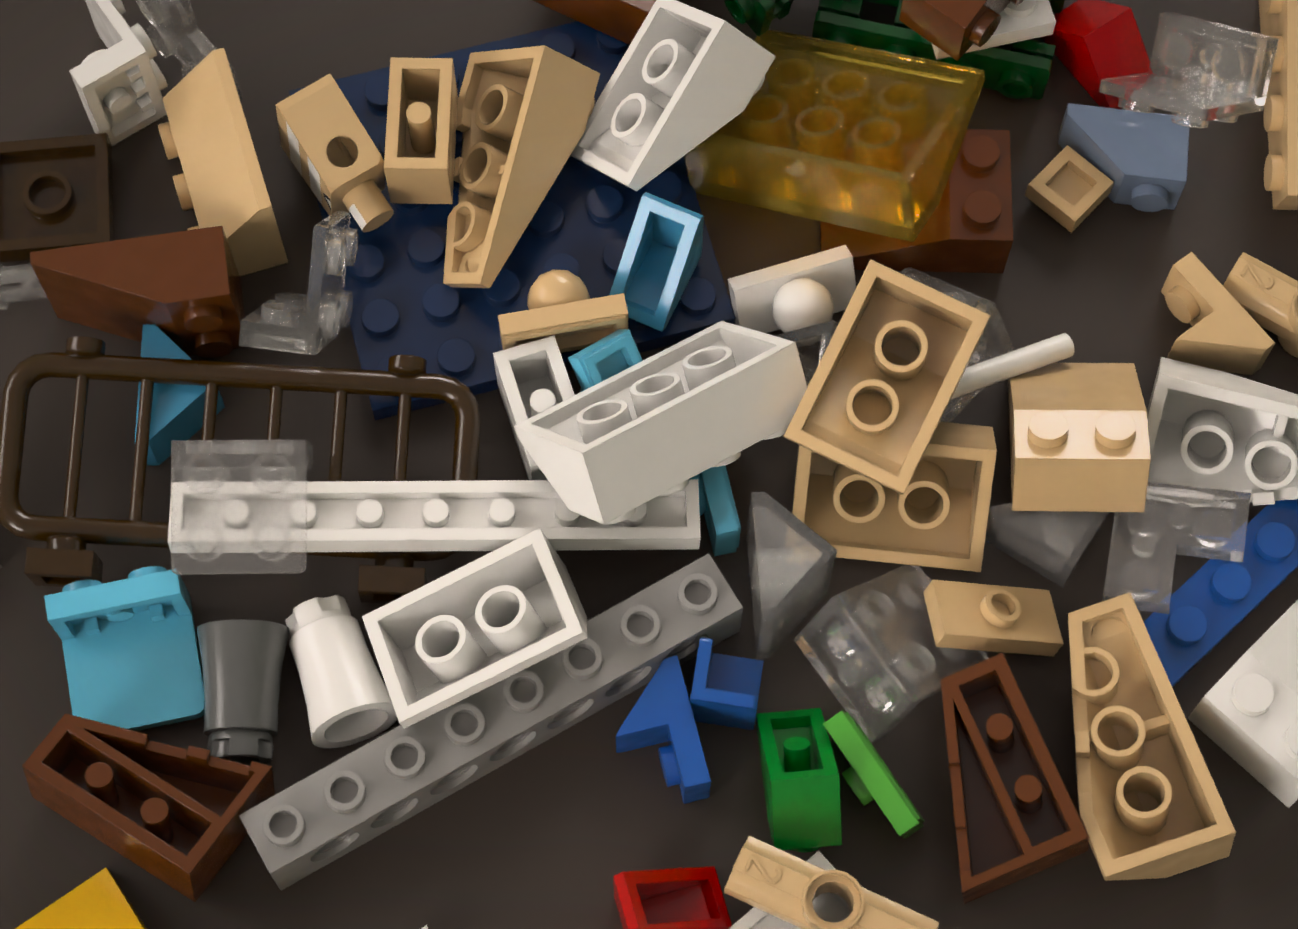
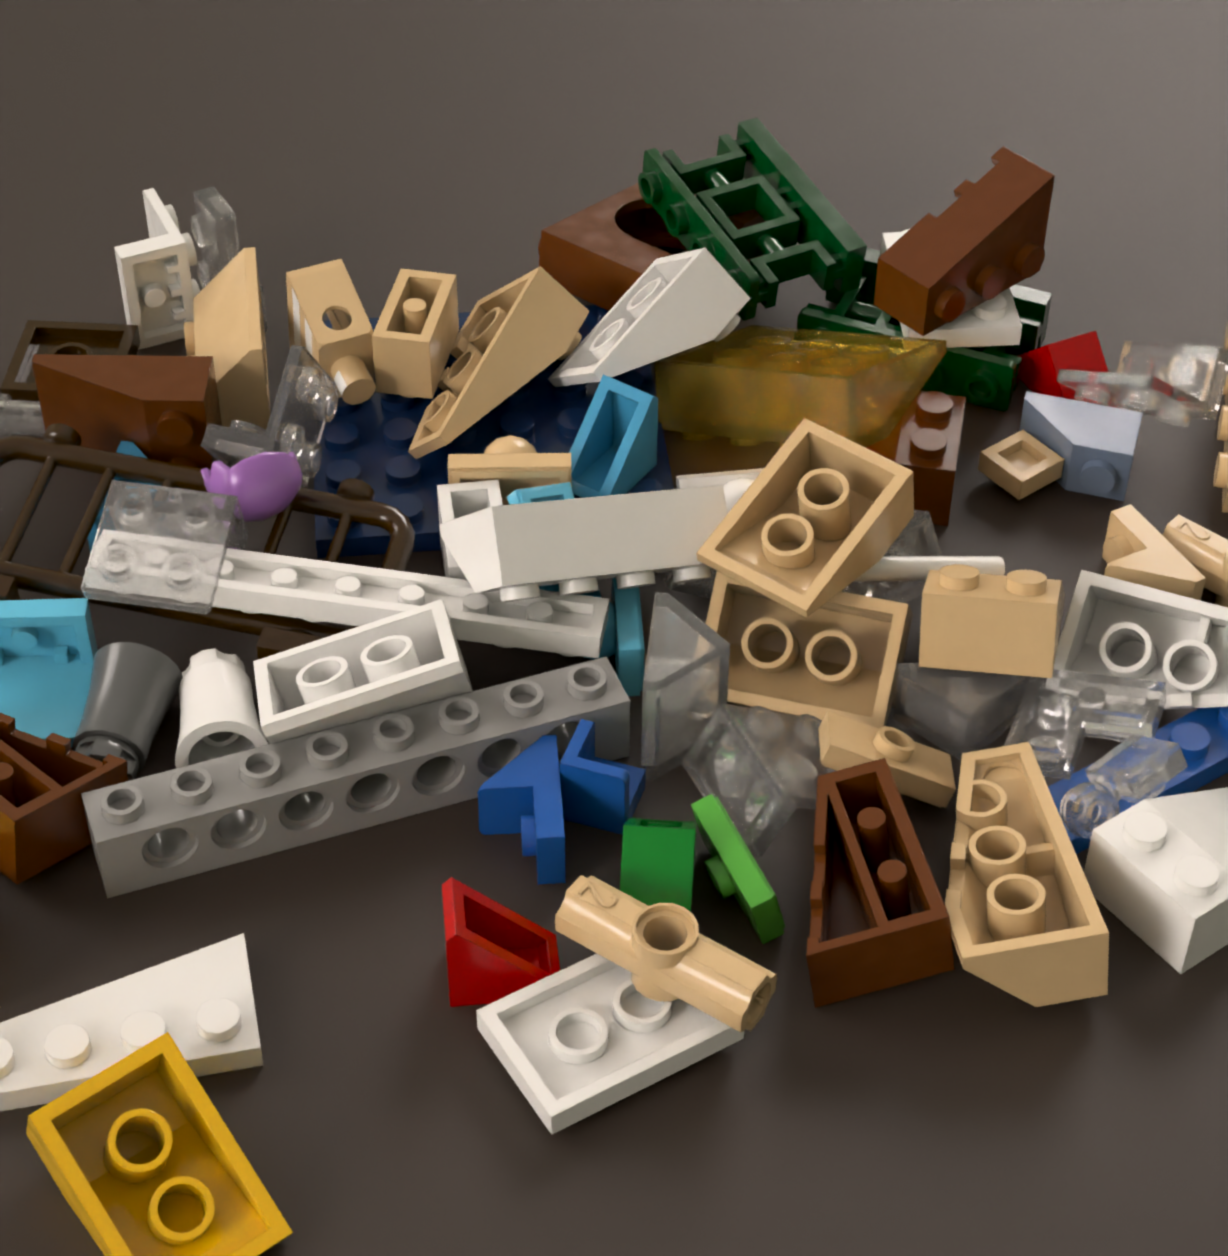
camera: 10 degrees right, 25 degrees down
none -> medium lavender hair [201,452,302,522]
none -> clear plate [1060,734,1188,839]

